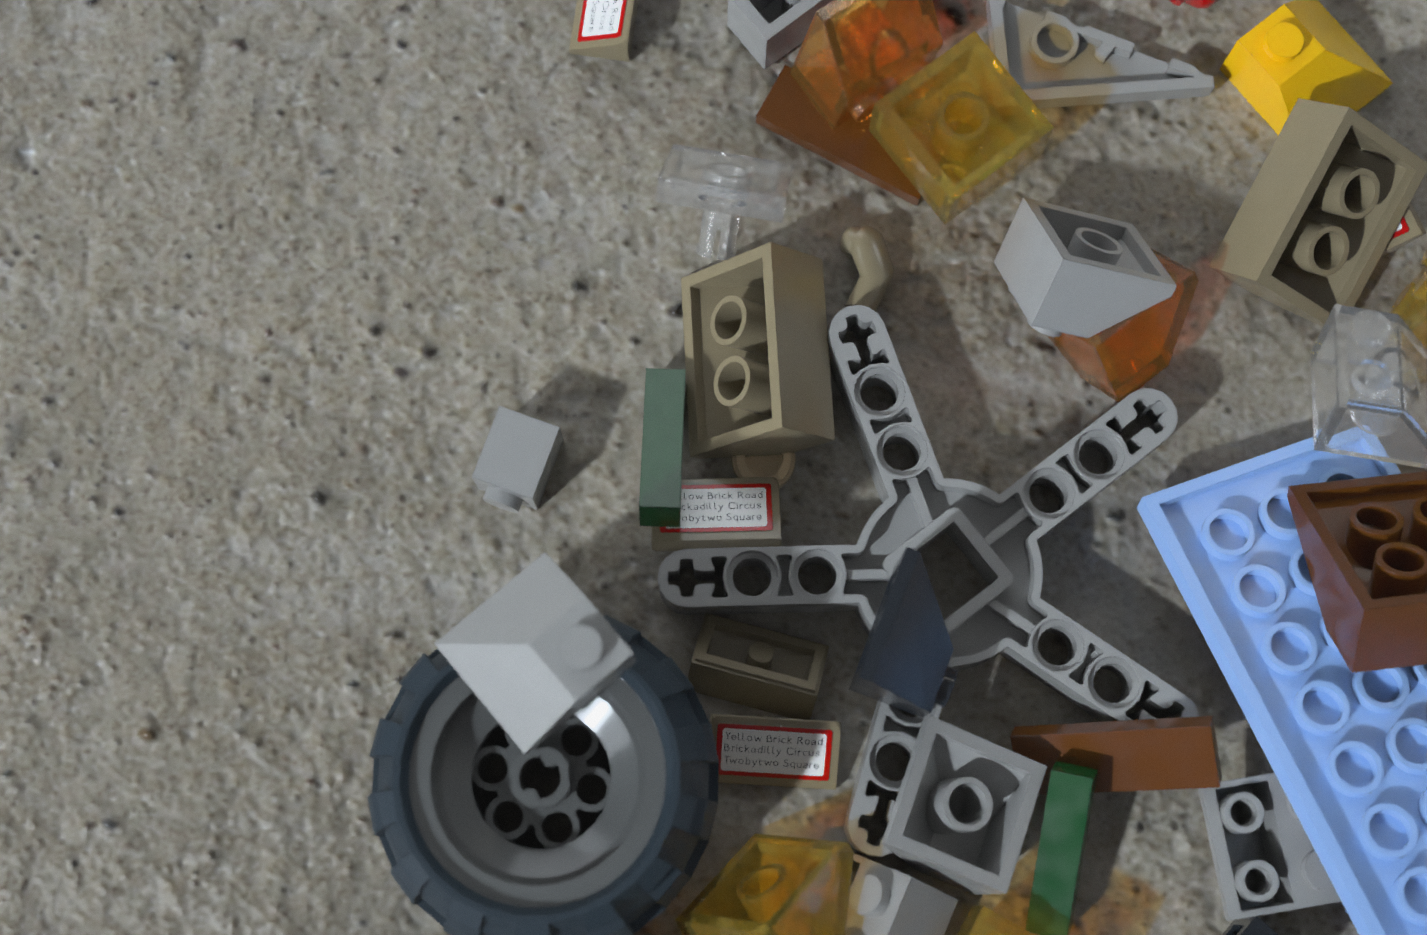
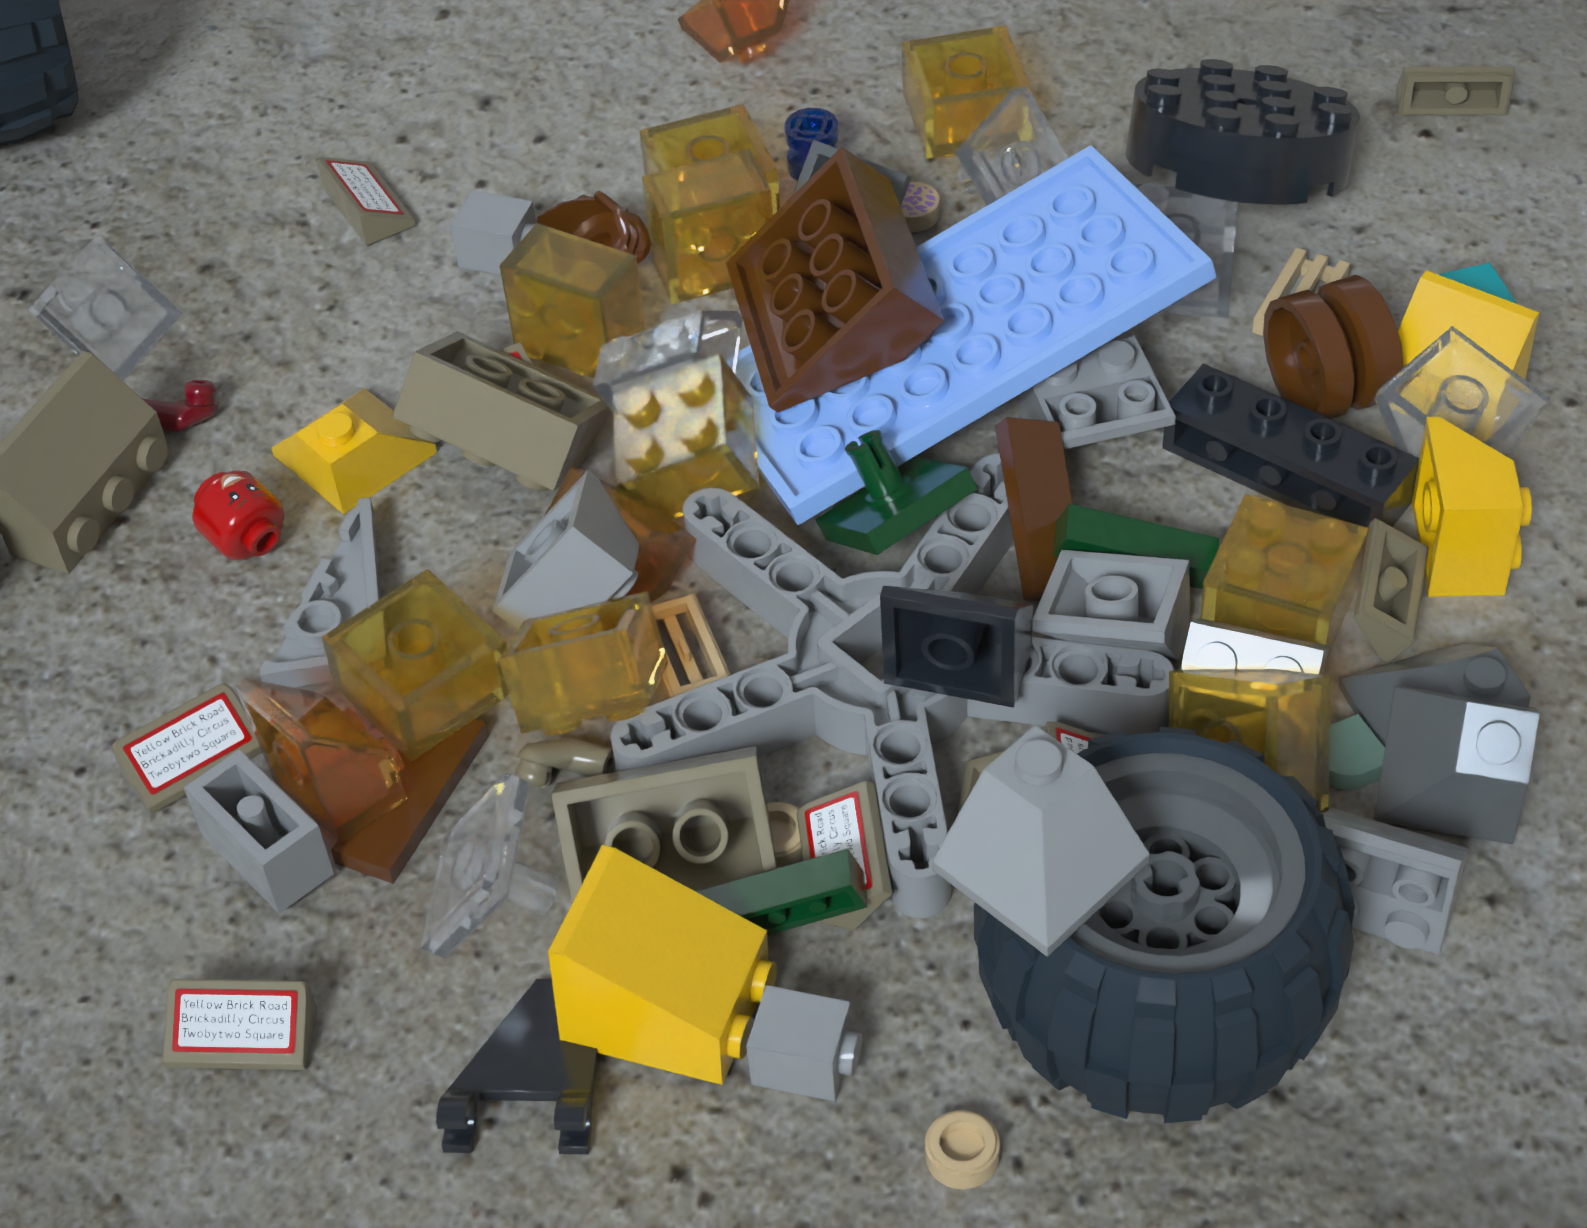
camera: 90 degrees left, 30 degrees down
none -> black flag [436,979,599,1155]
none -> clear yellow brick [498,591,668,736]
none -> yellow slope [548,845,777,1085]
none -> clear yellow brick [613,354,759,527]
none -> tan tile [635,593,730,699]
none -> dark green tile [815,430,978,555]
none -> tan tile [925,1110,1000,1189]

